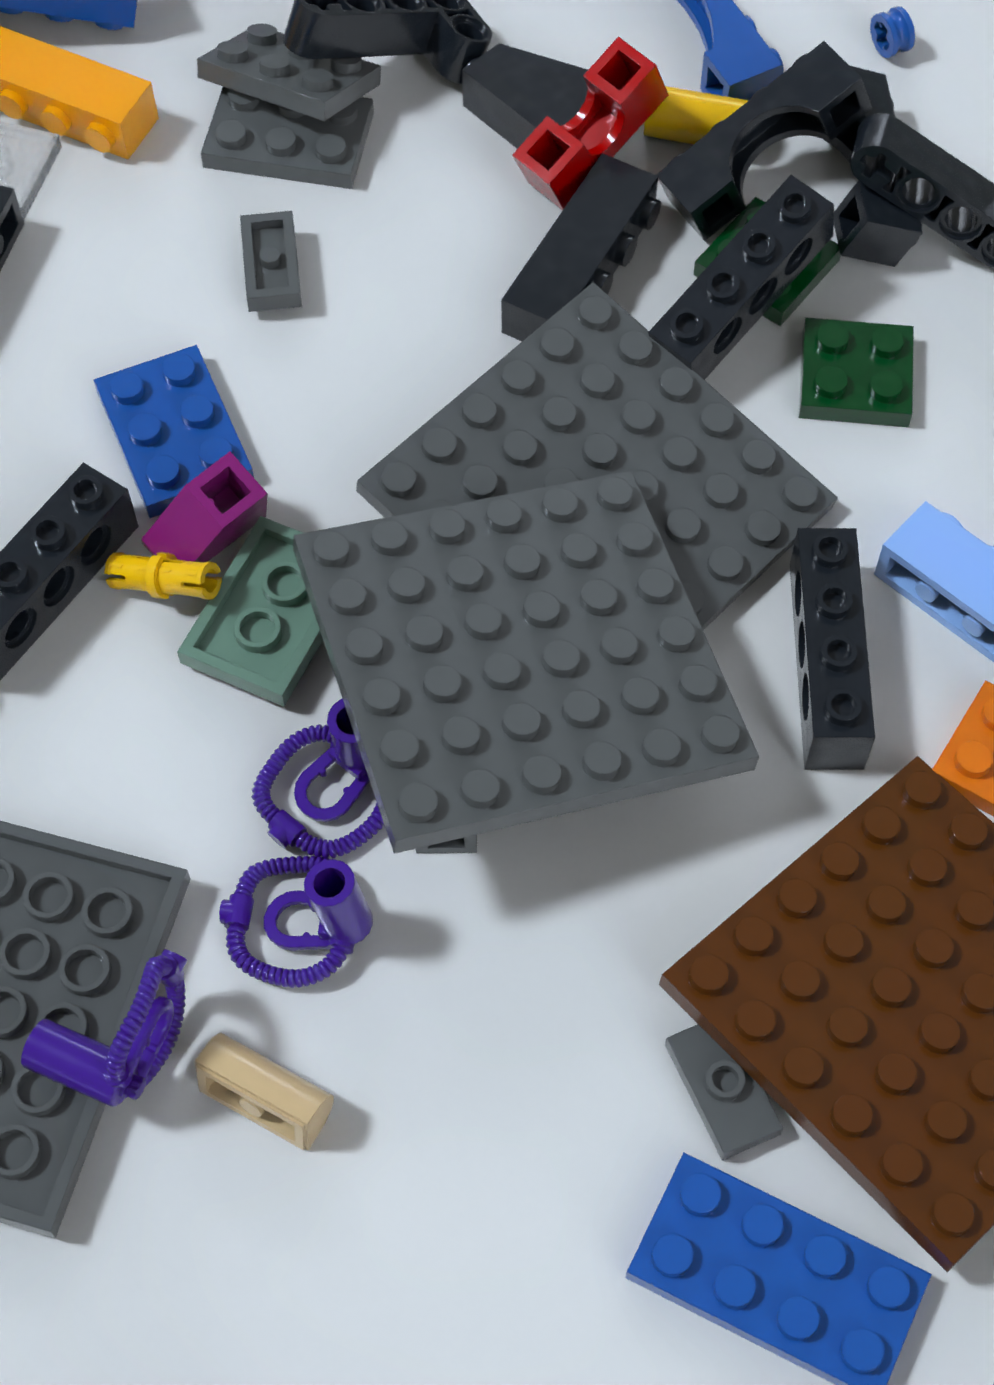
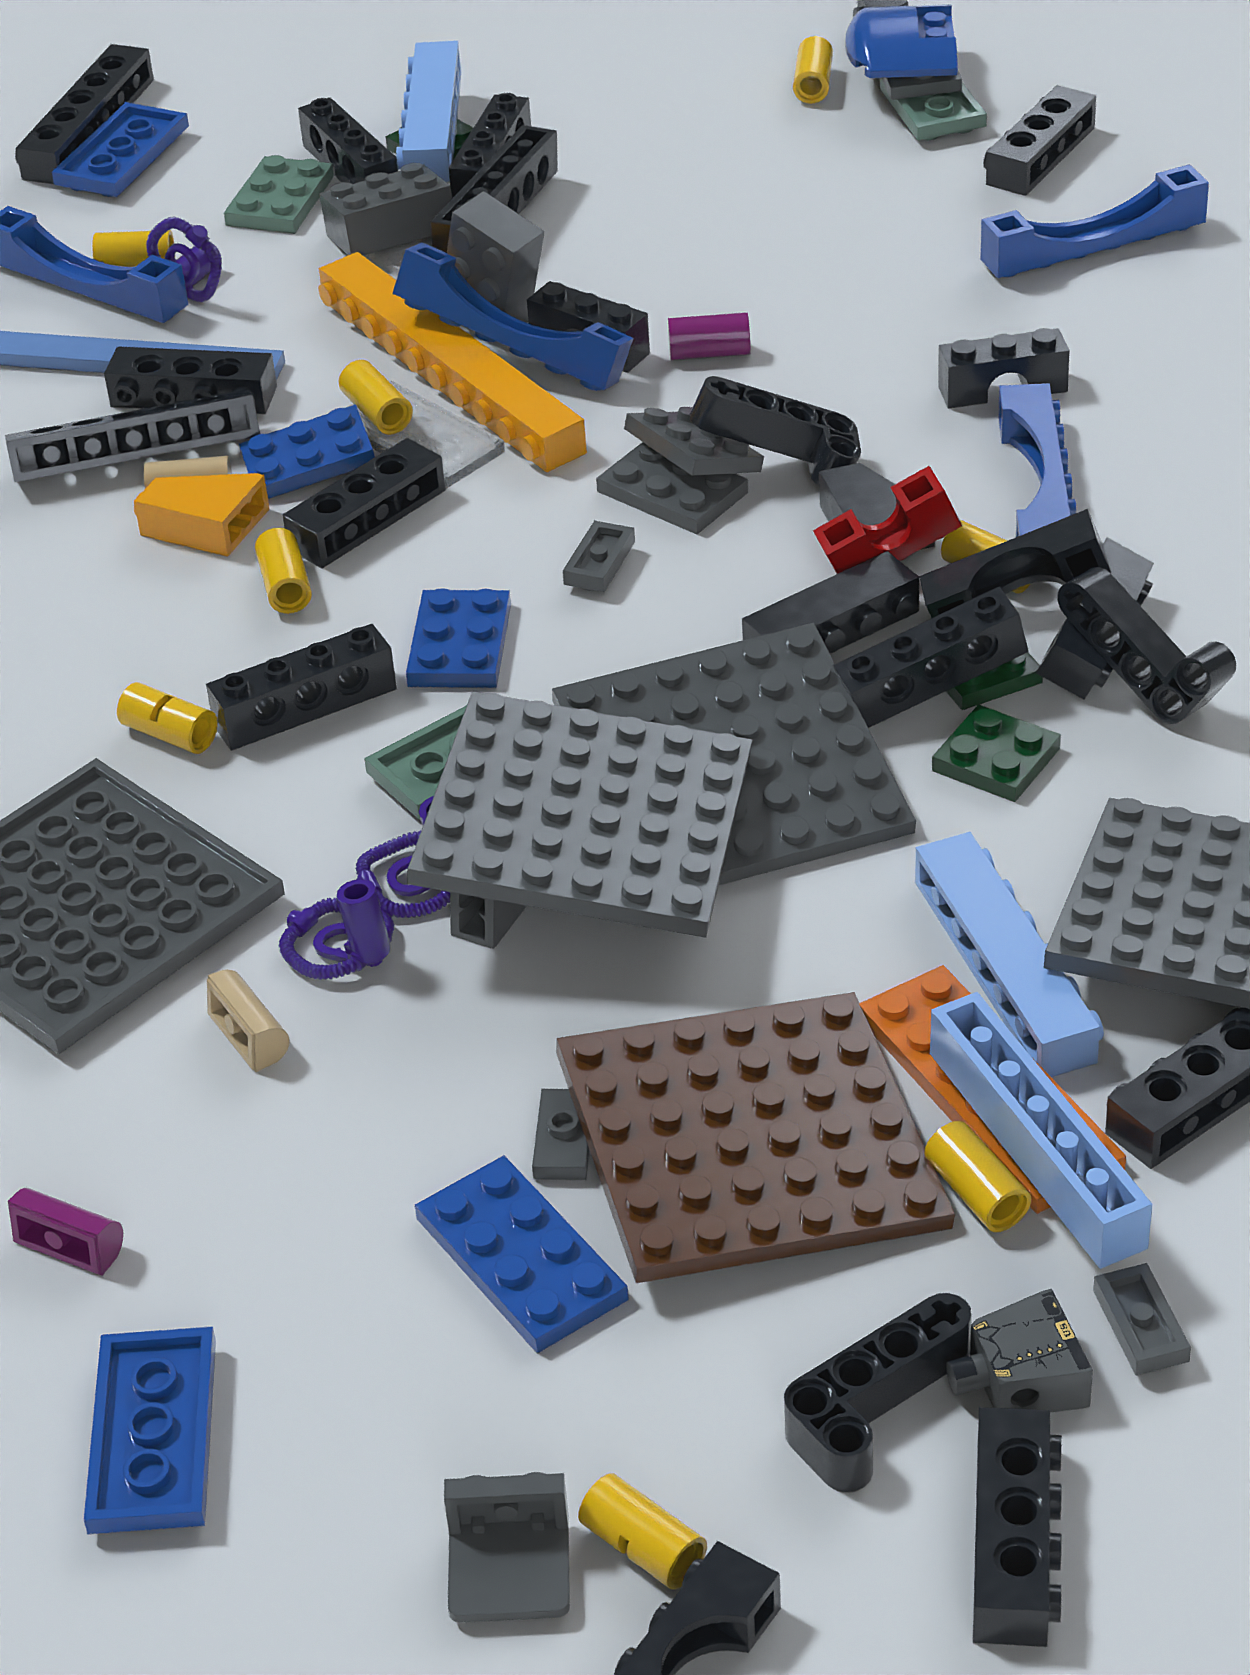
camera: 30 degrees right, 20 degrees down
dark purple piece [21,949,187,1106] -> none
yellow pin [104,552,222,600] -> none
magenta slope [141,451,268,562] -> none
black brick [790,528,875,770] -> none
blue bush [870,6,915,58] -> none

